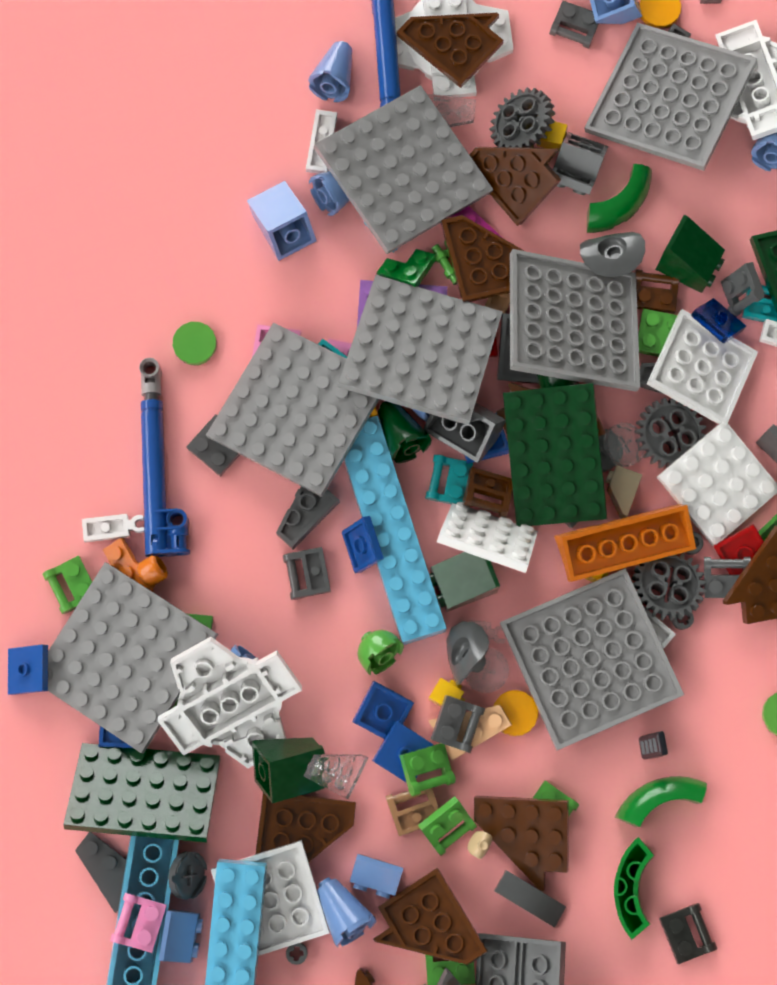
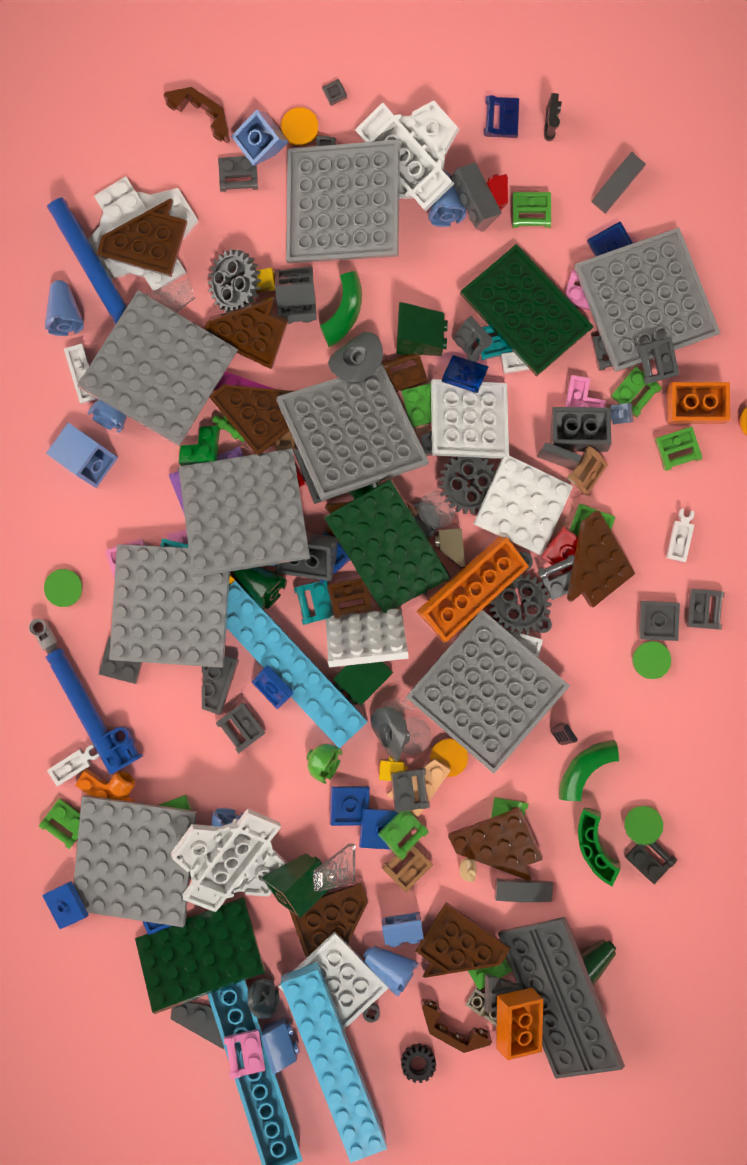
camera: 25 degrees left, 10 degrees up
bright green plate [418,796,477,856] -> none
none -> bright green tile [624,806,664,845]

